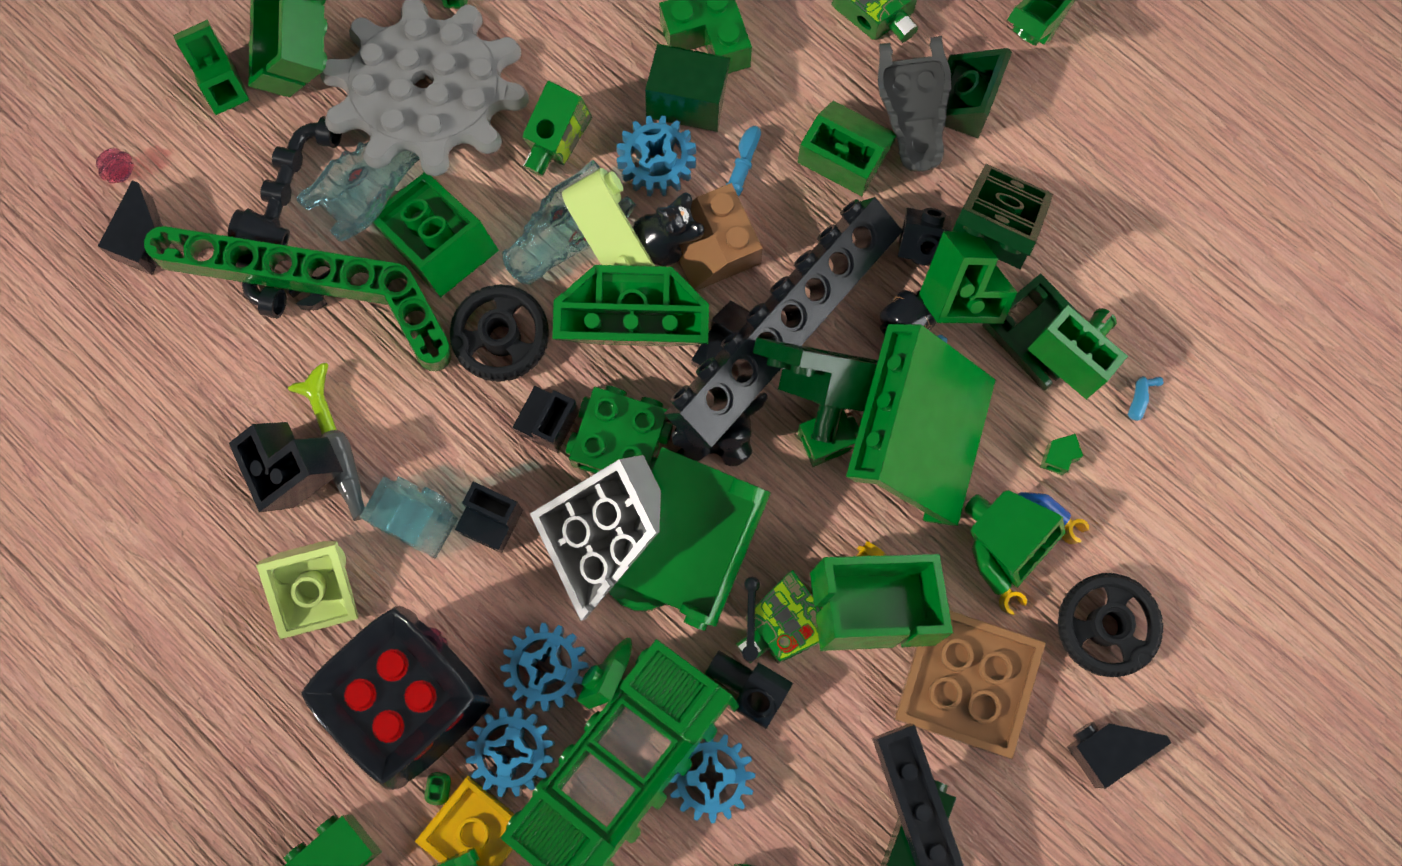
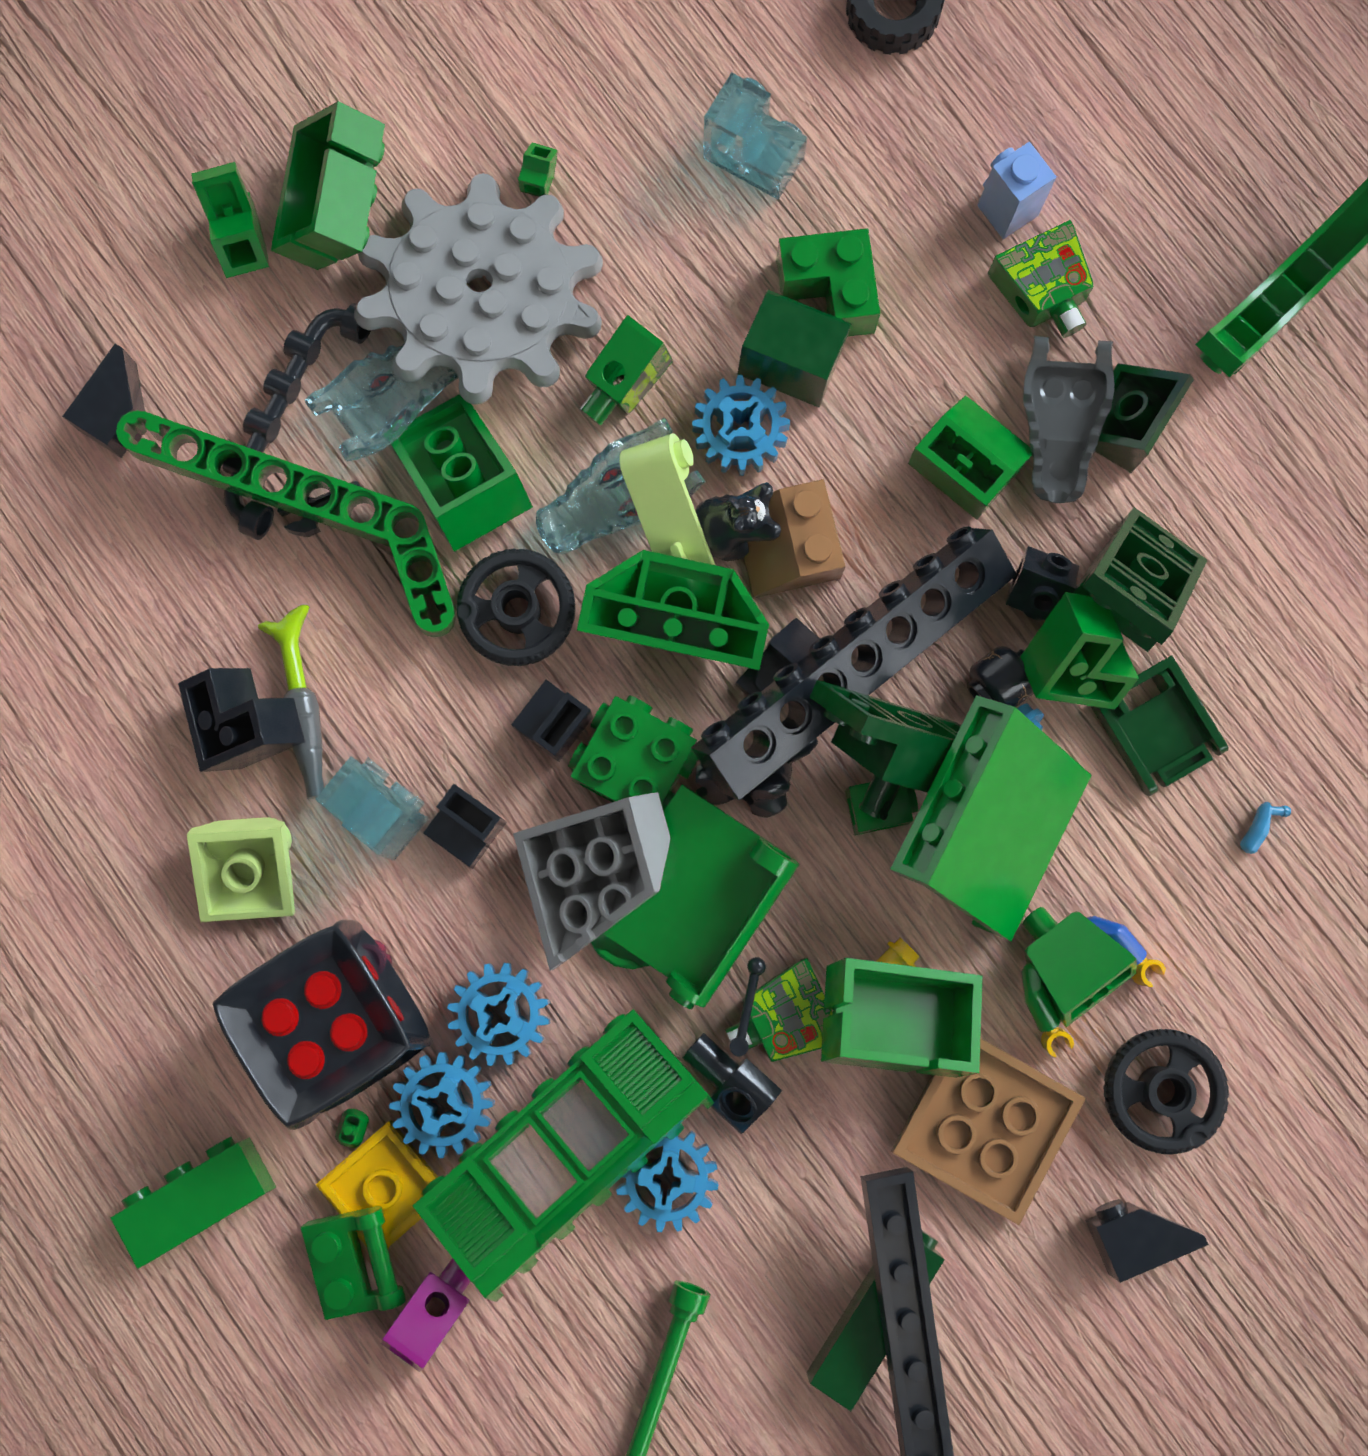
camera: 10 degrees right, 5 degrees up
clear pink plate [96,148,134,184] -> none
black cone [228,208,290,246] -> none
green plate [577,637,632,709] -> none
dark azure piece [726,126,761,196] -> none
green brick [1028,305,1128,400] -> none
green piece [1040,434,1084,476] -> none

